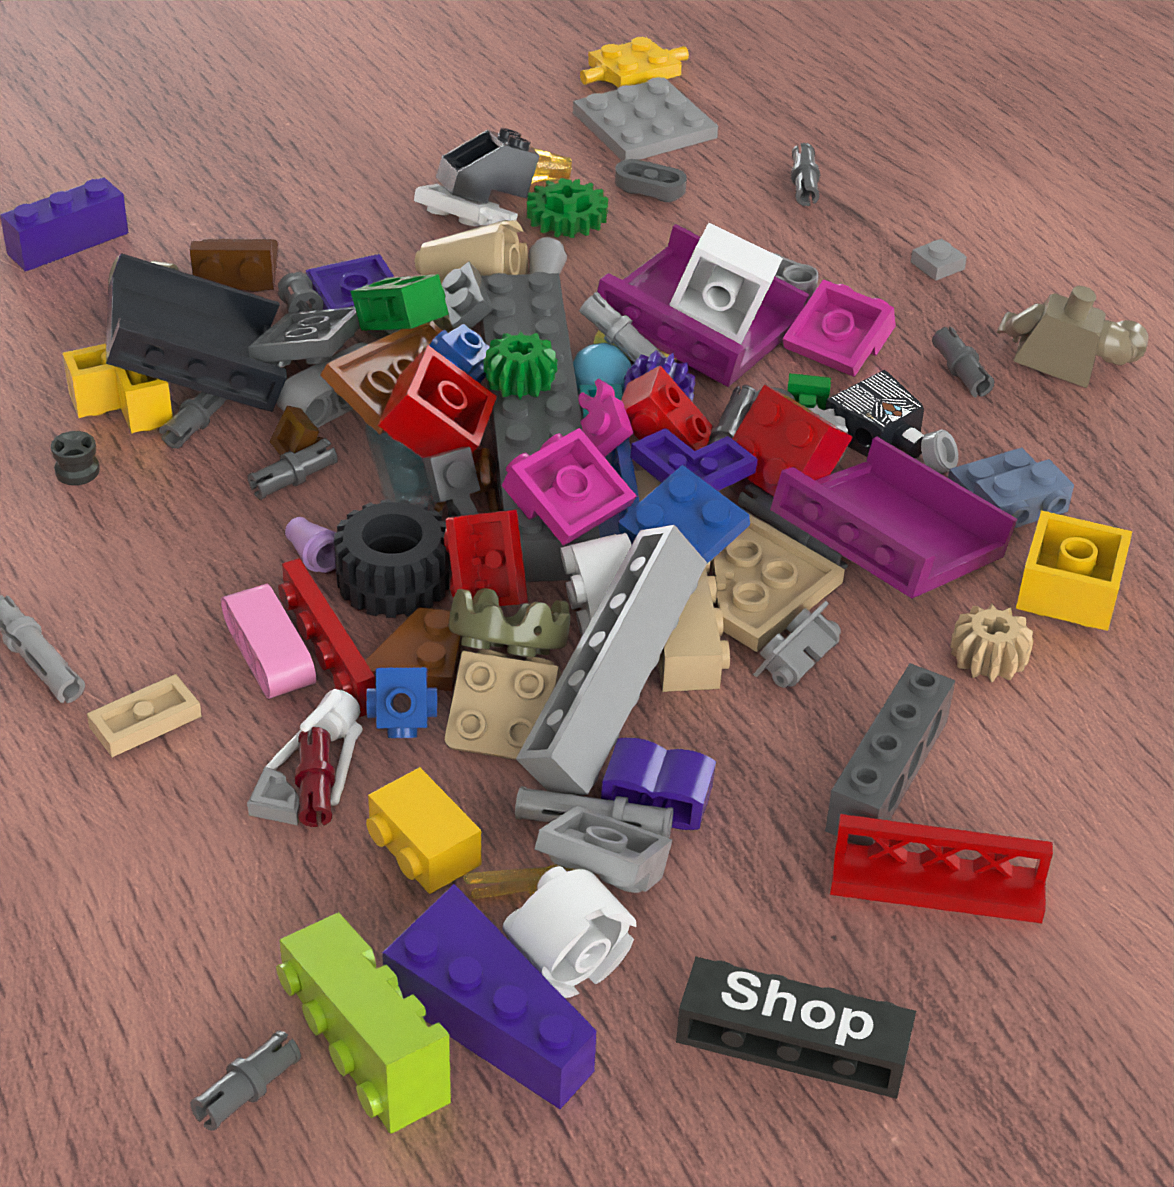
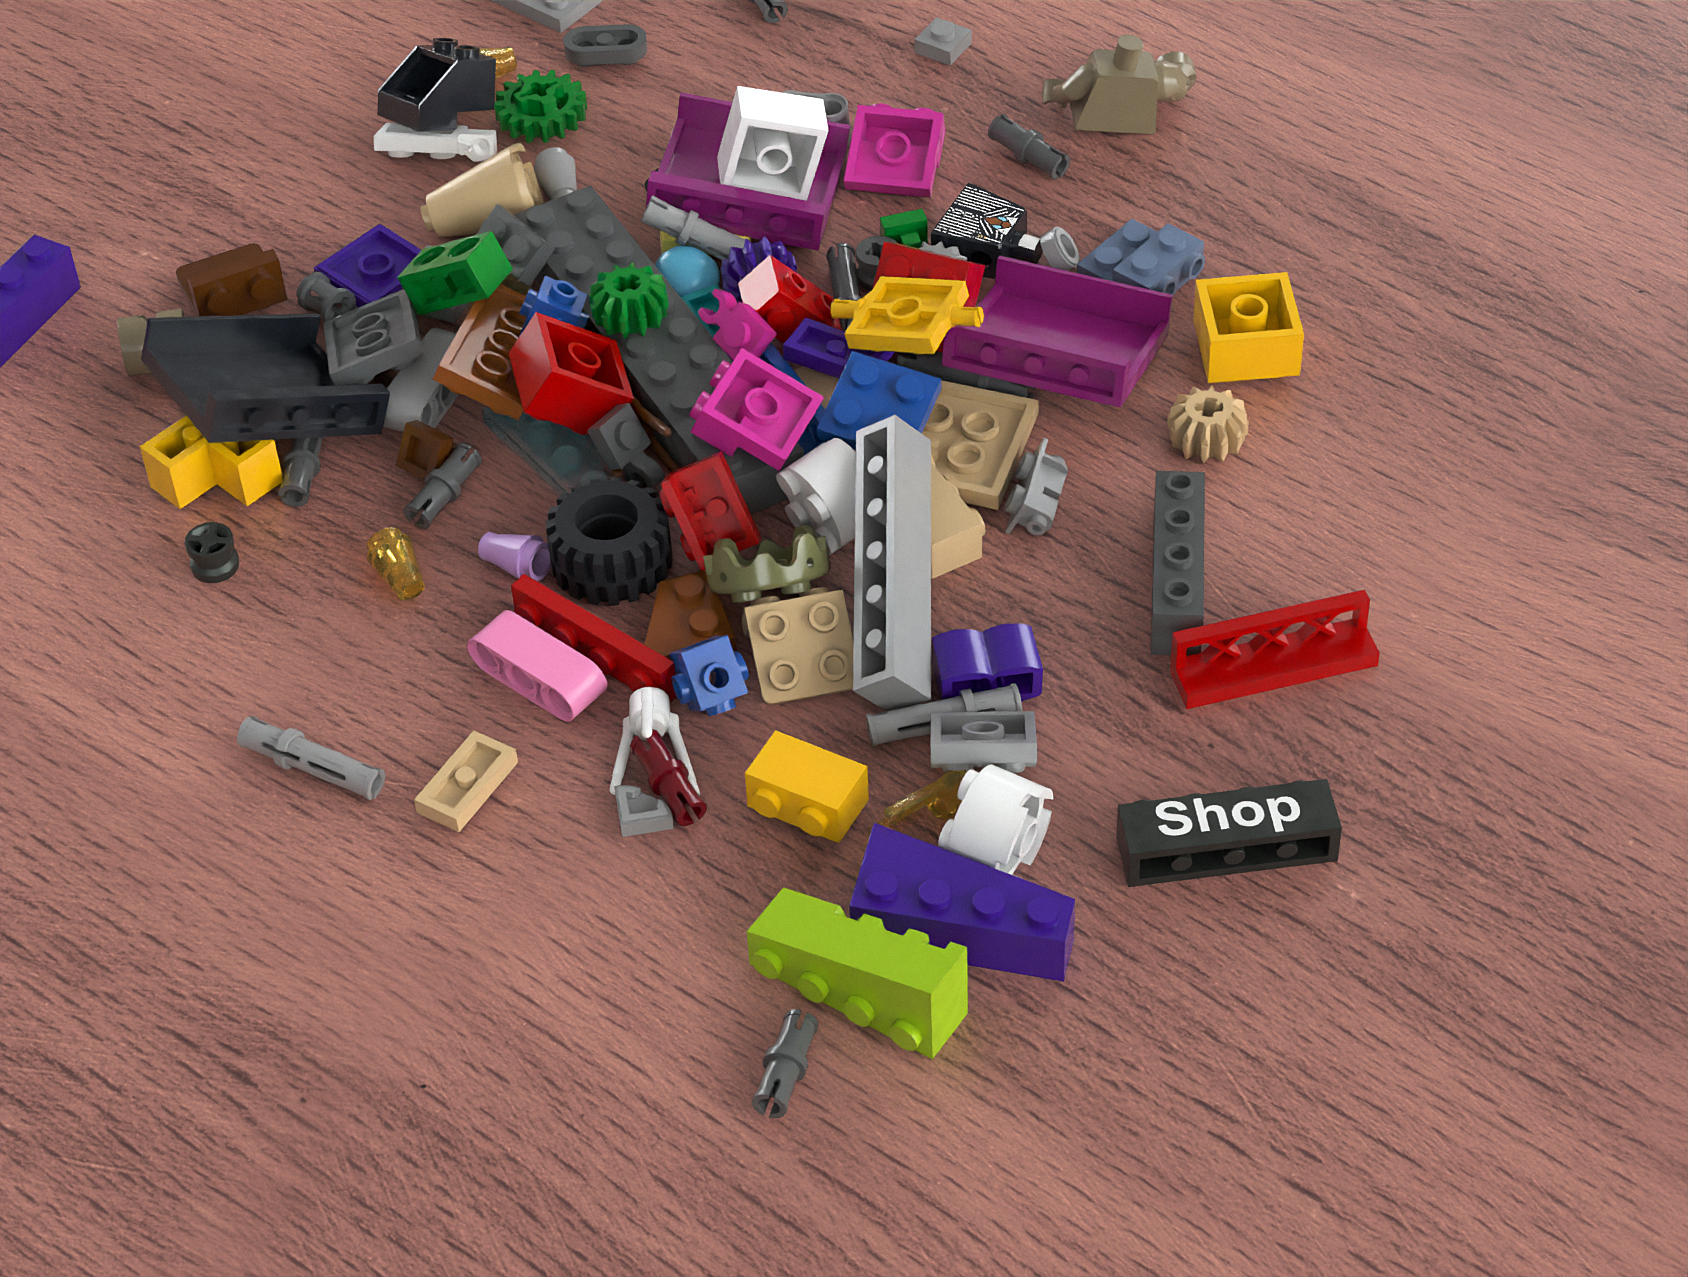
camera: 20 degrees left, 5 degrees up
none -> clear yellow cone [366,527,425,600]
none -> yellow plate [831,276,984,354]

